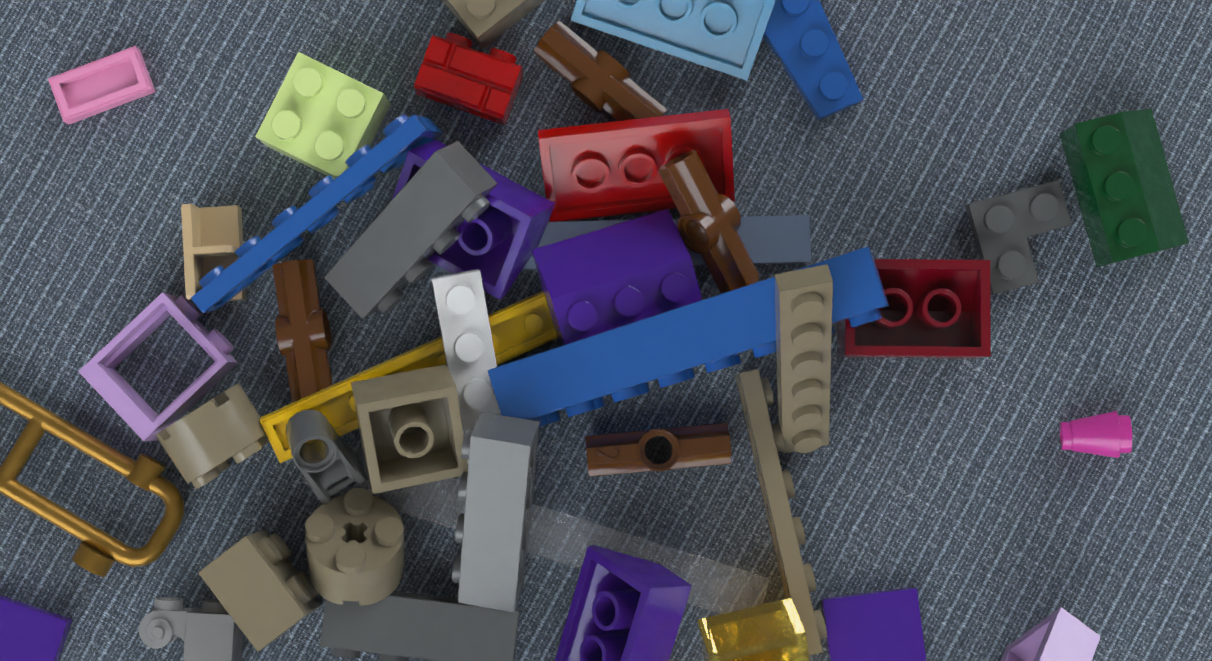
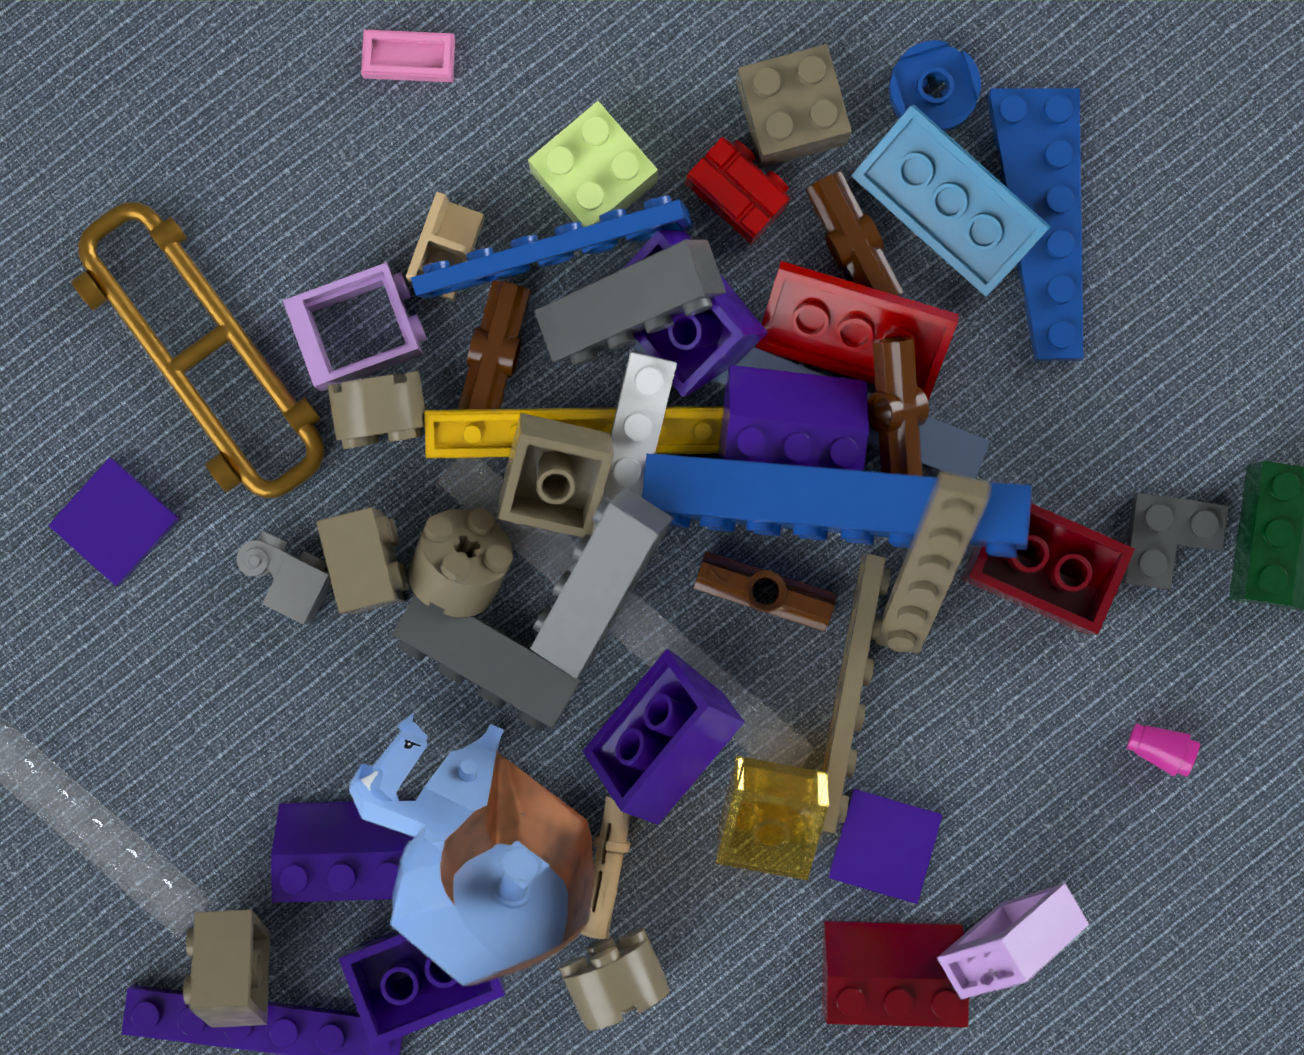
camera: 25 degrees right, 0 degrees up
dark grey piece [285,410,367,505] -> none

